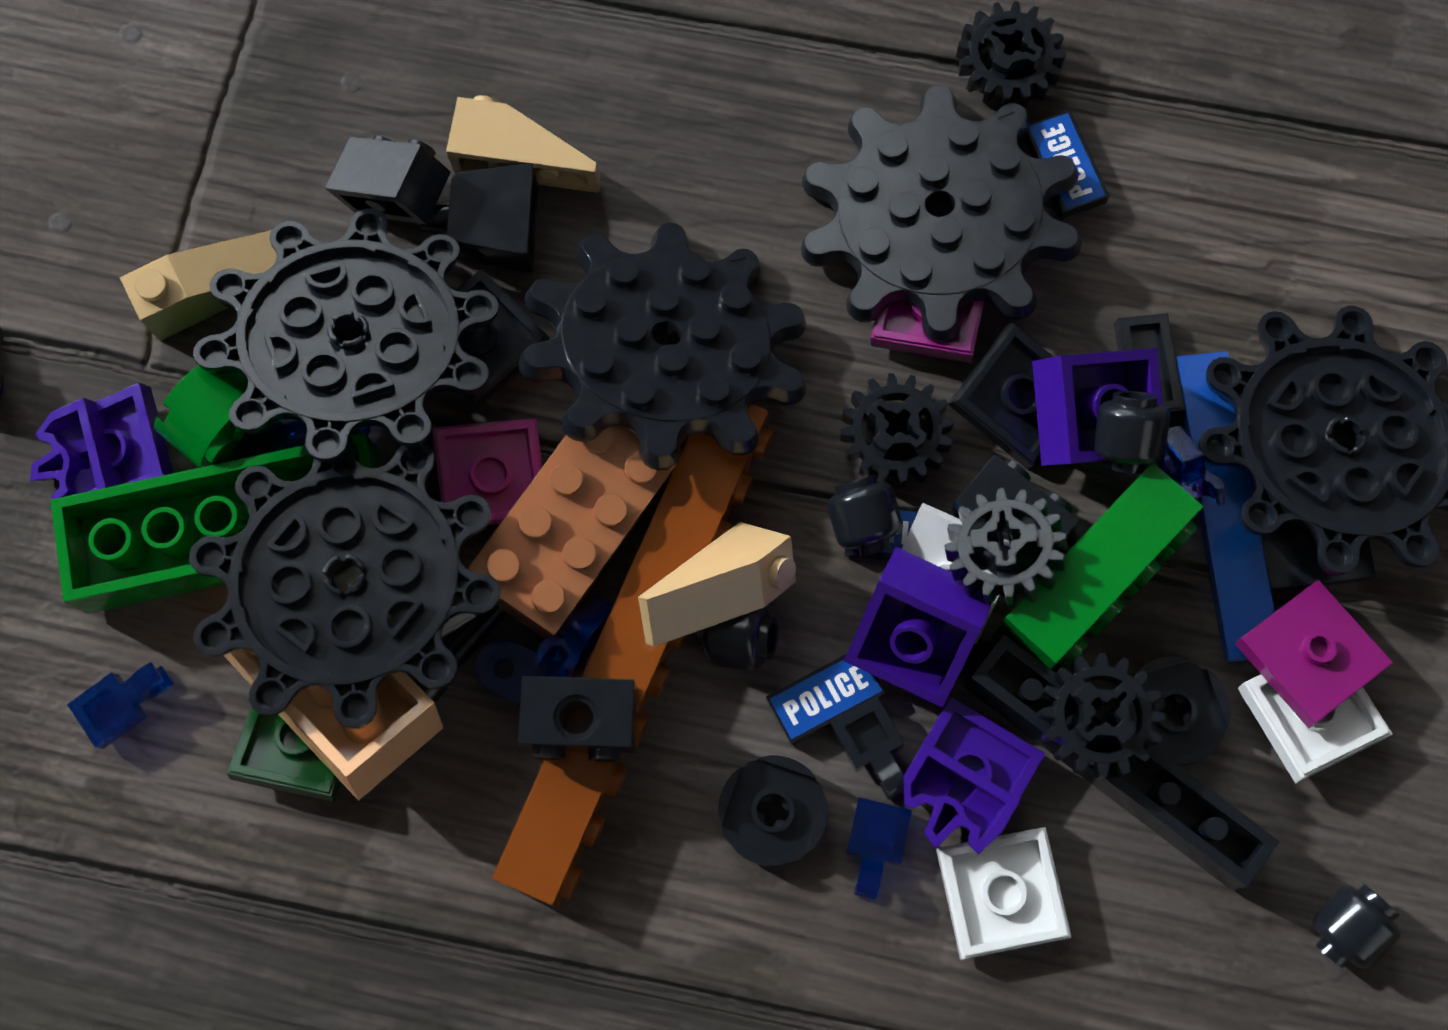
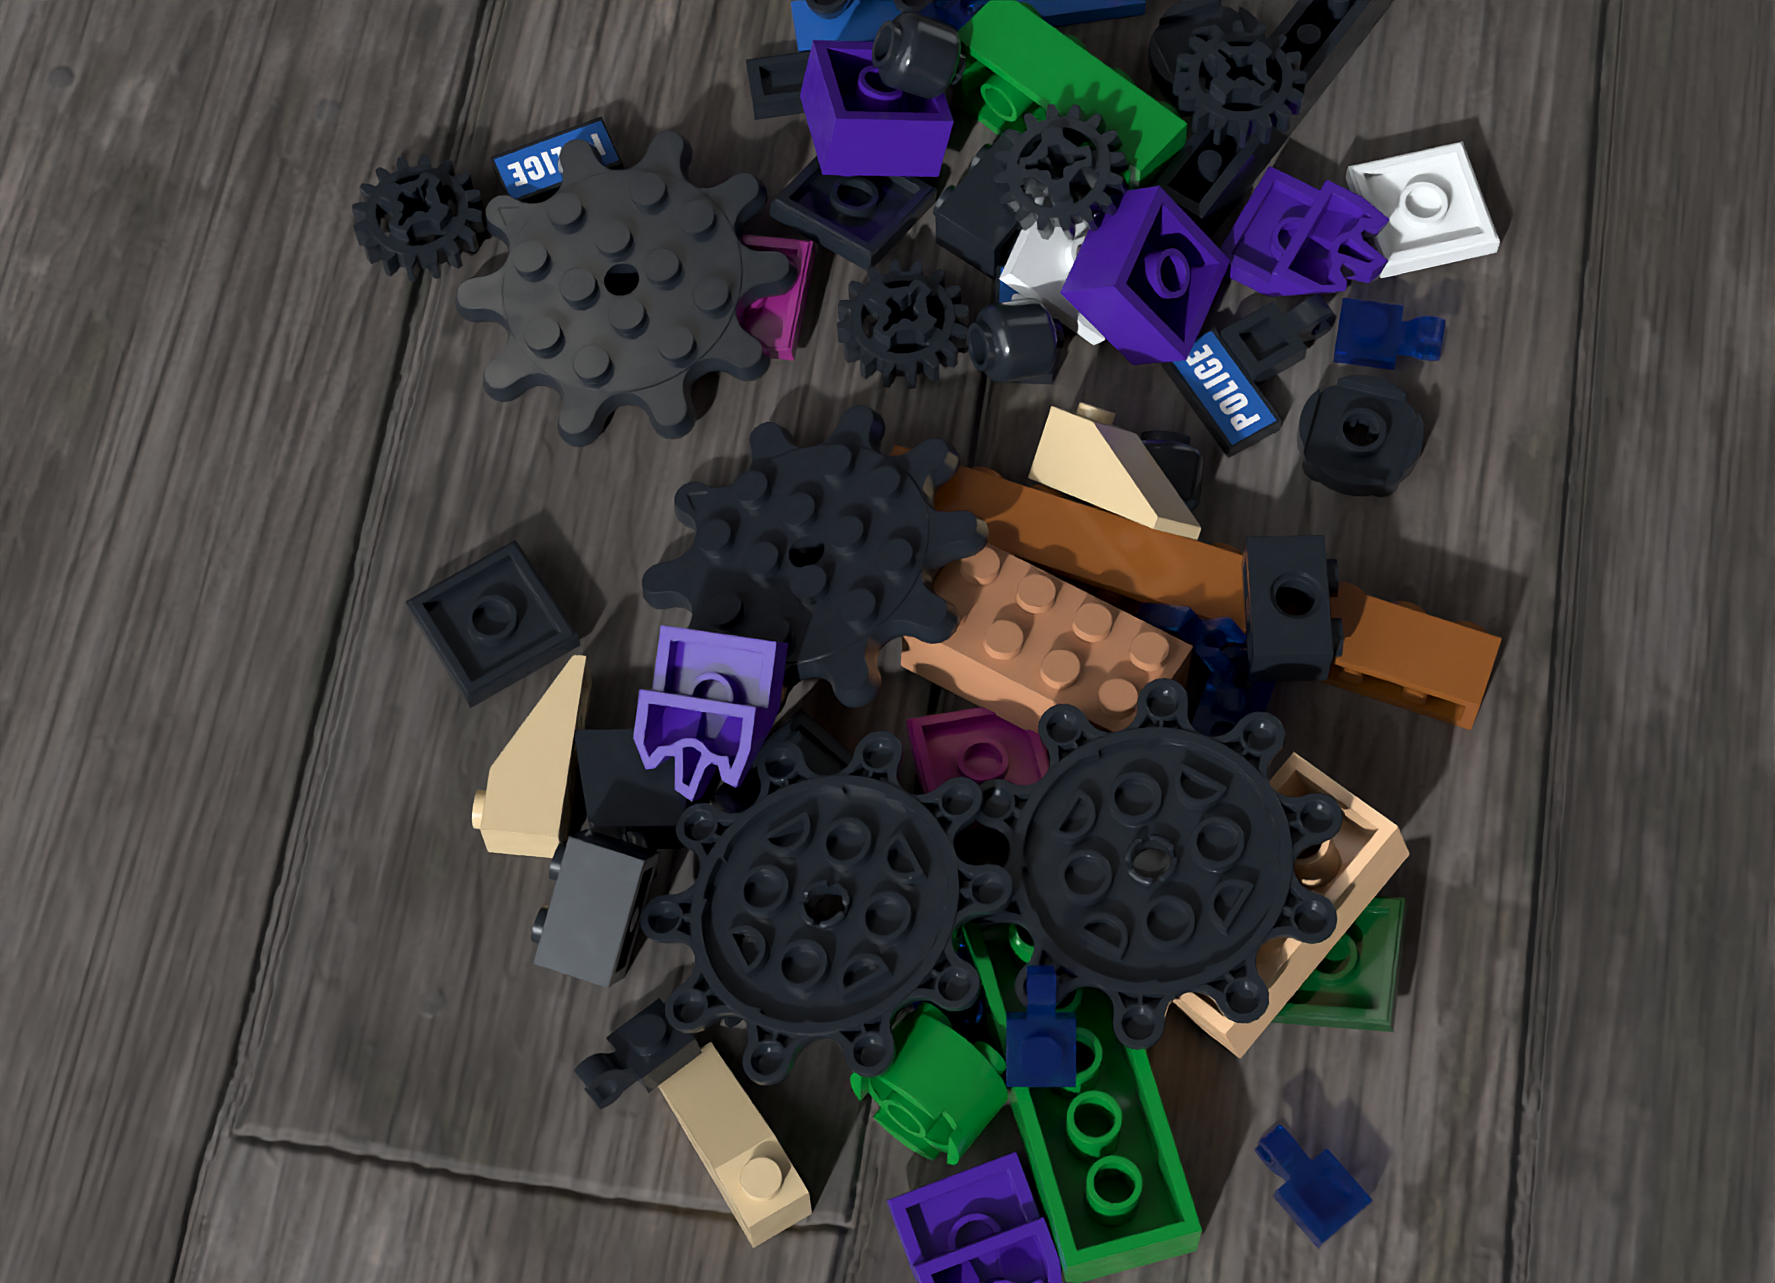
camera: 95 degrees left, 10 degrees down
none -> black plate [405,540,580,708]
none -> black plate [574,998,702,1109]
none -> plate [633,625,788,801]
none -> clear blue plate [1006,965,1076,1087]

